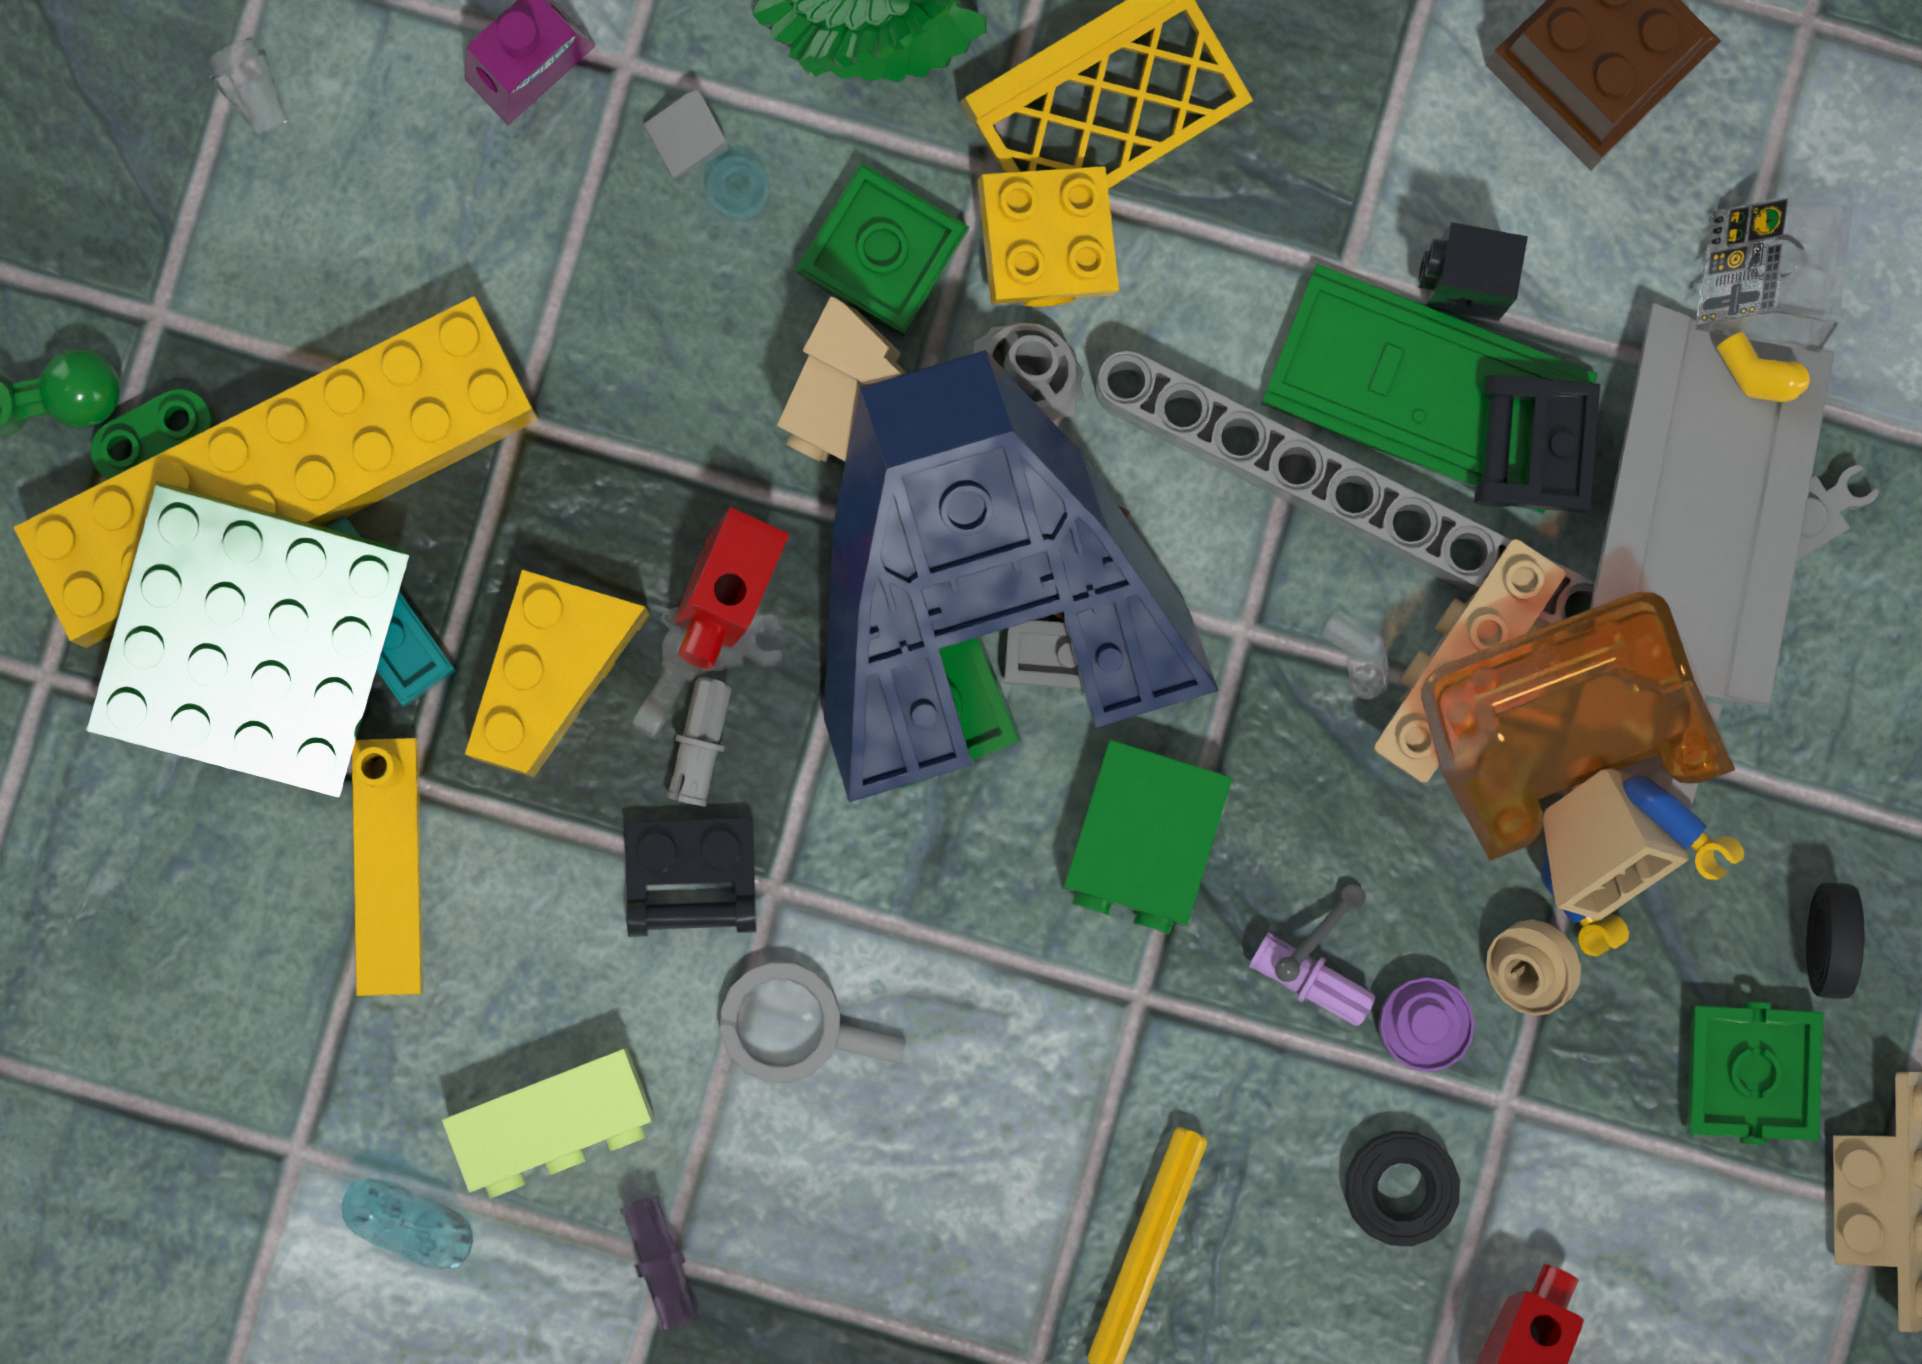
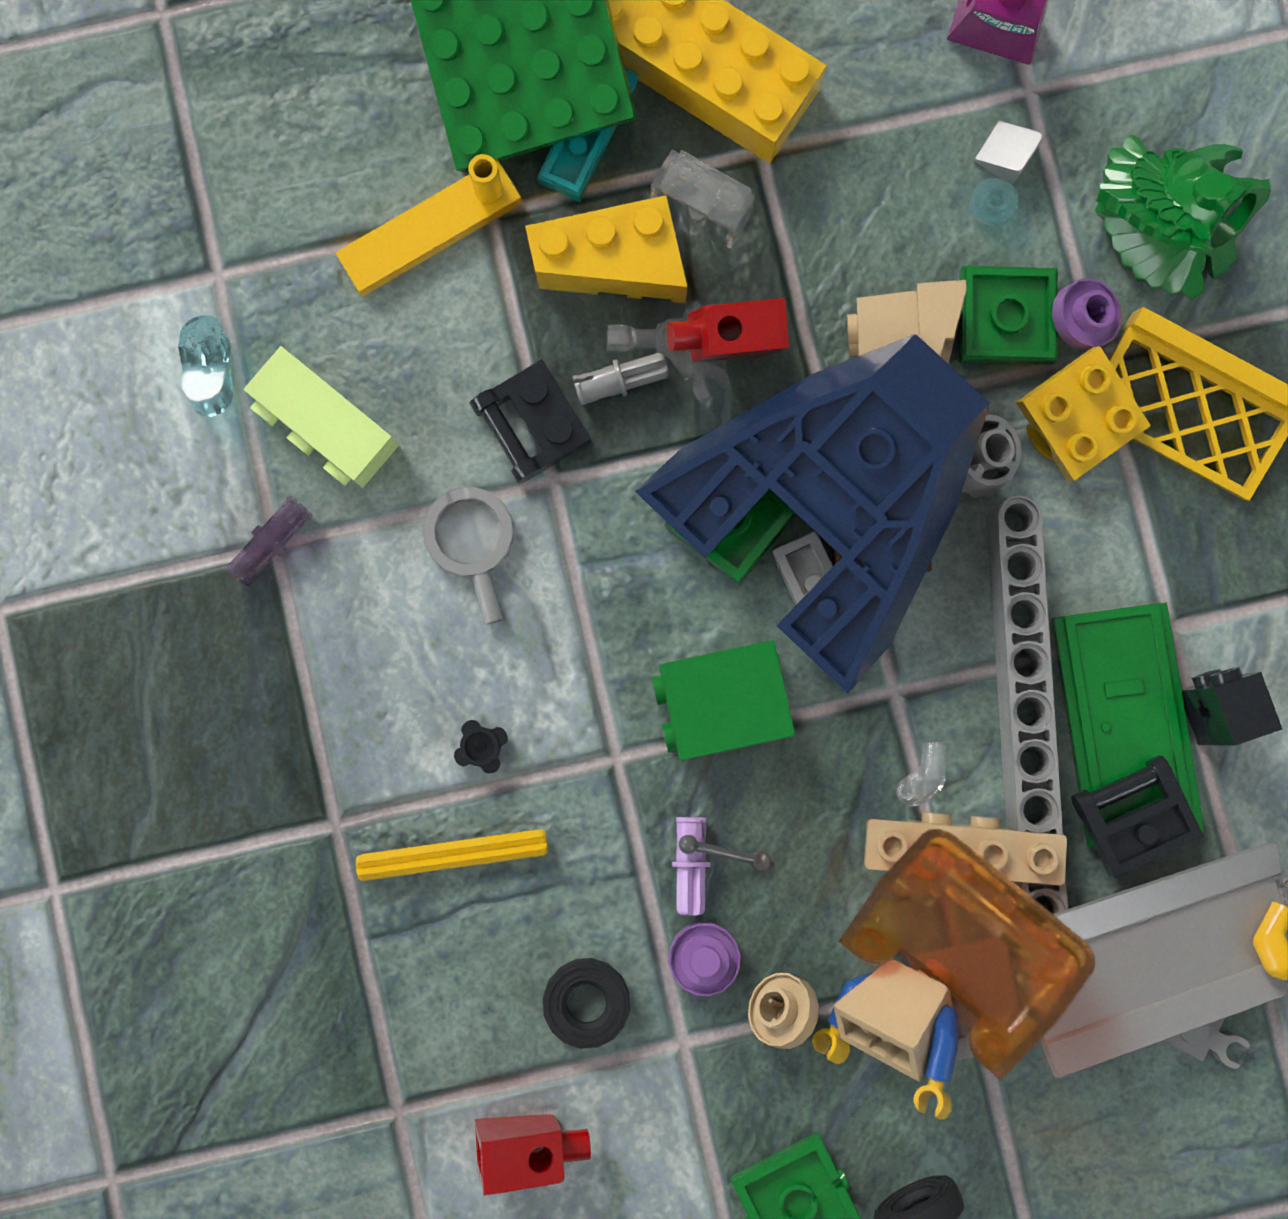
camera: 65 degrees right, 0 degrees up
none -> black plate [454,720,508,774]
none -> clear window [651,150,755,249]
none -> medium lavender plate [1052,278,1122,351]

